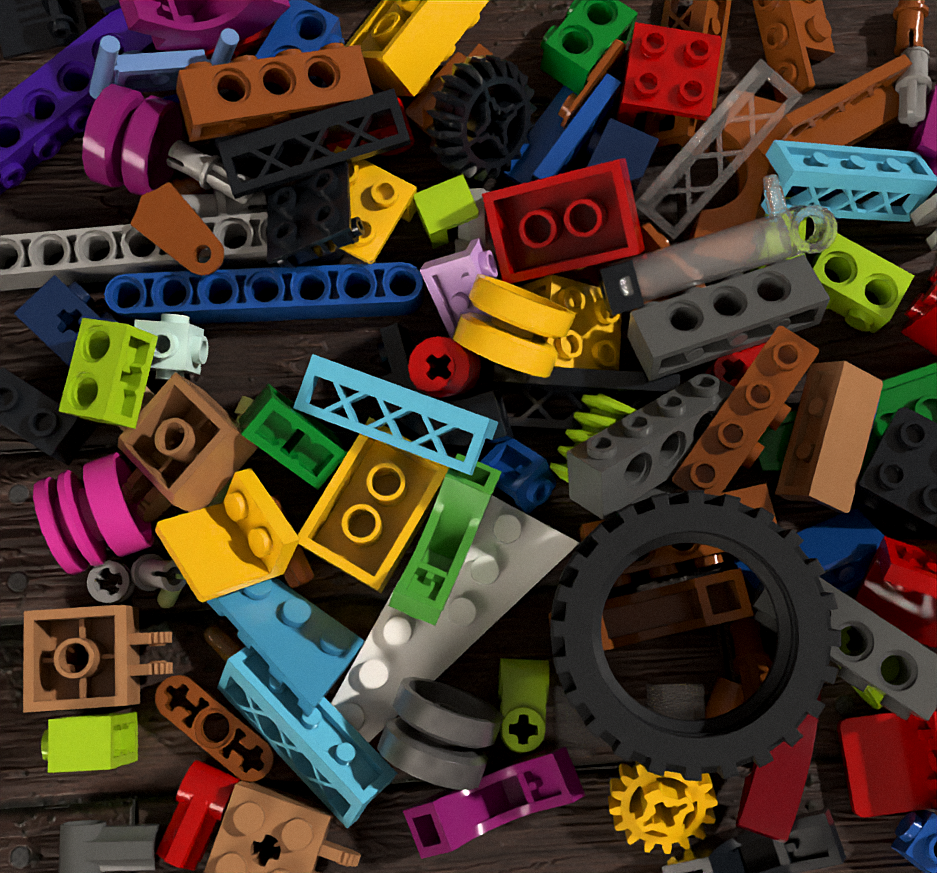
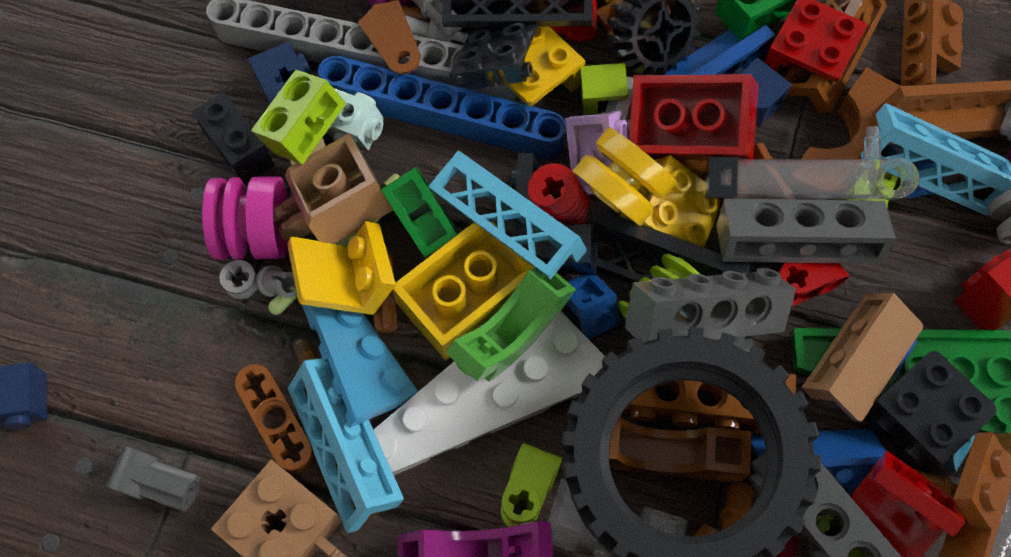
camera: 25 degrees right, 10 degrees down
medium nougat hinge [23,605,173,713] -> none
lime brick [41,712,138,773] -> none
red piece [156,760,241,871] -> none
flat silver wheel [377,677,503,790] -> none
dark orange piece [558,39,627,129] -> none
clear fence [635,58,803,240] -> none
dark orange bracket [672,326,819,496] -> none
lime brick [810,231,914,333] -> none

